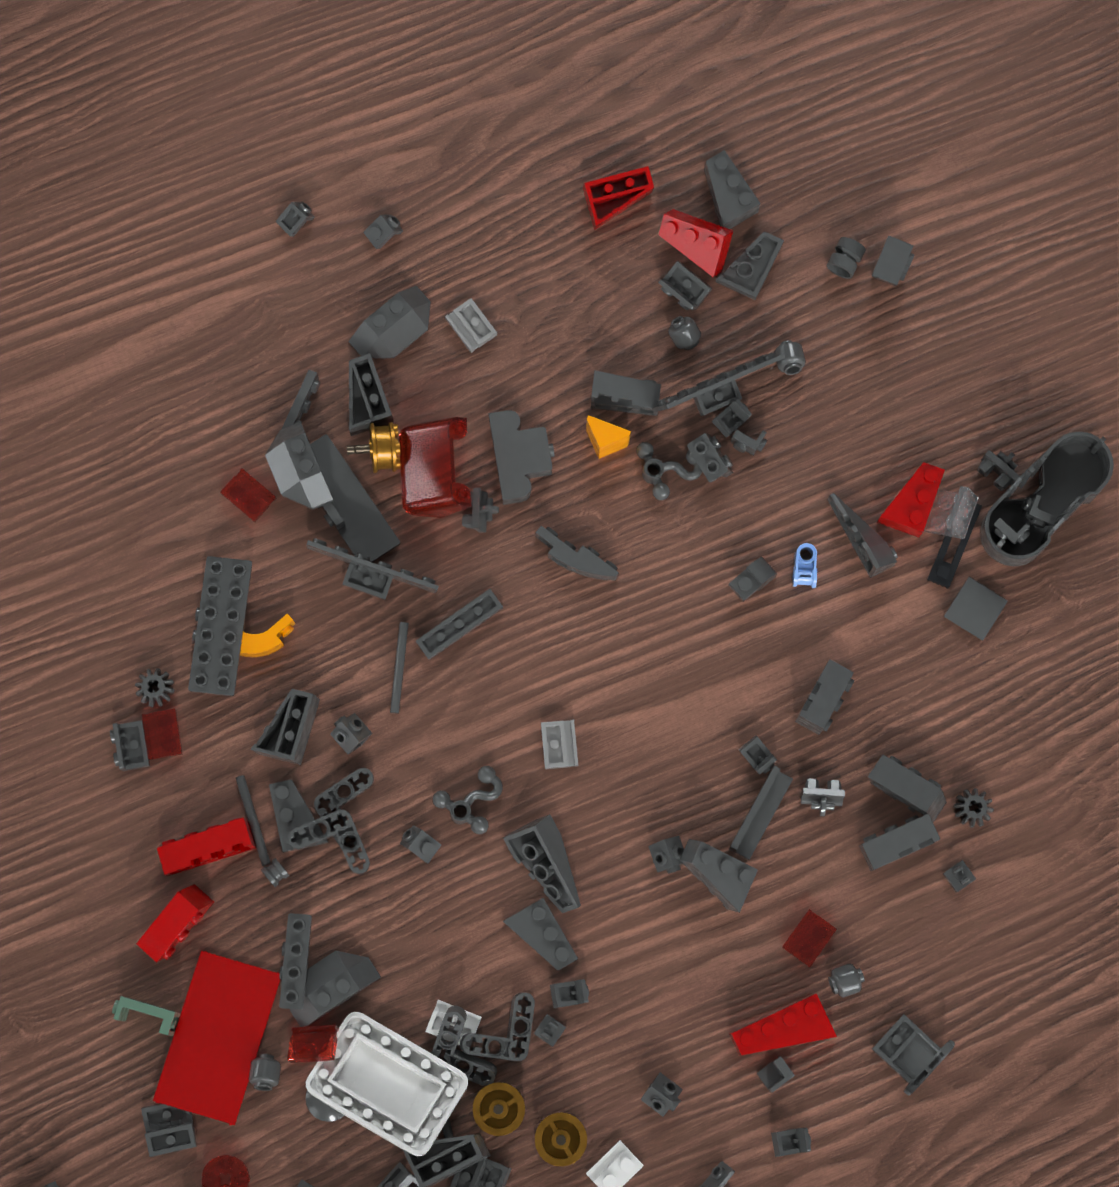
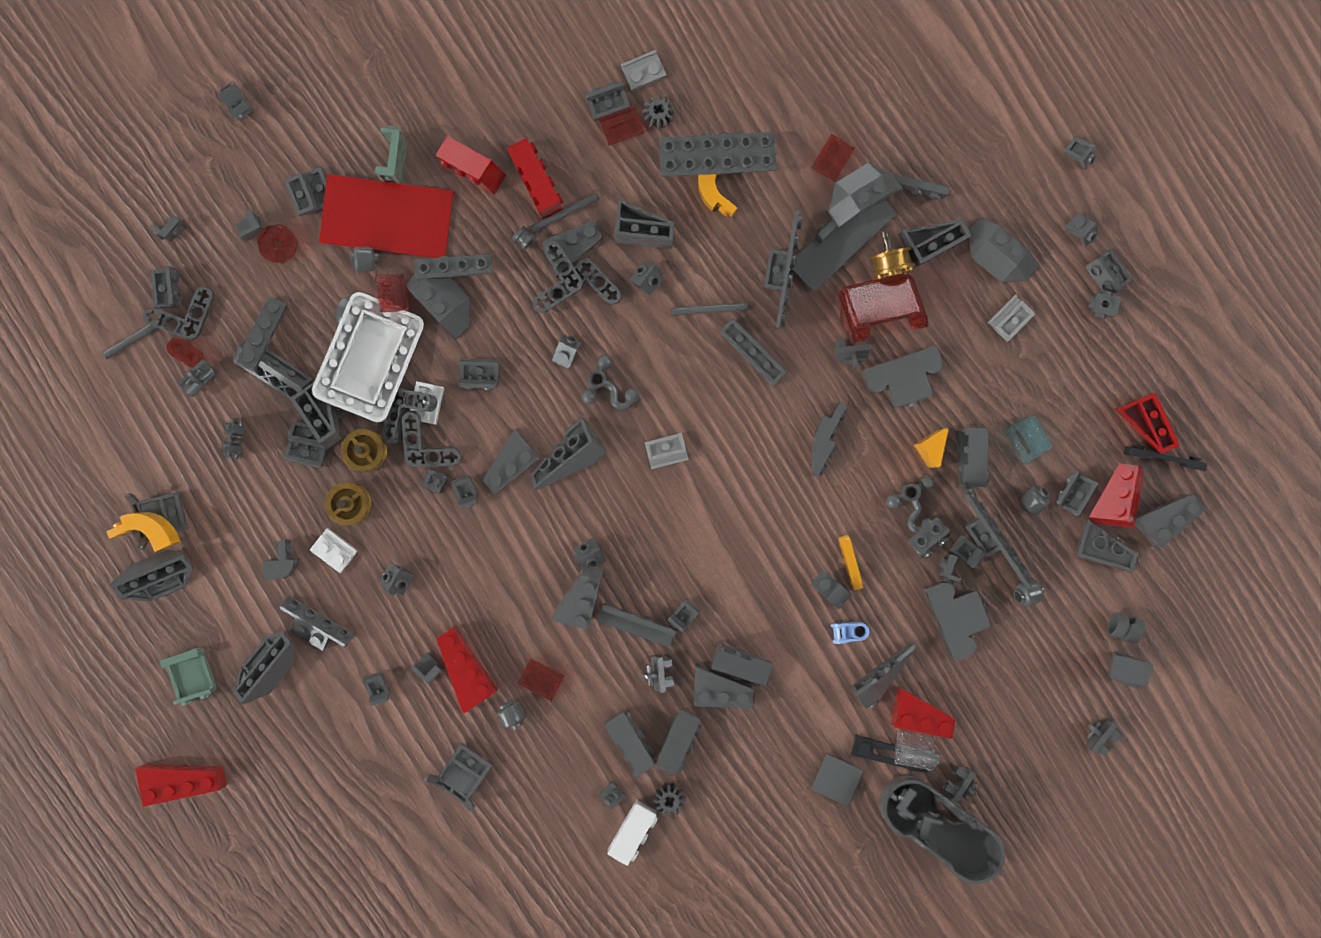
camera: 85 degrees right, 10 degrees up
none -> dark grey bracket [459,359,499,390]
none -> white brick [607,799,658,866]
none -> light grey plate [621,50,666,92]
none -> dark grey wedge [693,664,753,709]
none -> light orange beam [838,535,863,591]
none -> dark grey brick [923,581,990,662]
none -> clear light blue plate [1004,415,1053,465]
none -> dark grey hips [1085,719,1122,756]
none -> dark grey bracket [1086,249,1133,294]
none -> dark grey brick [1088,290,1121,319]
none -> black container [1124,444,1207,471]

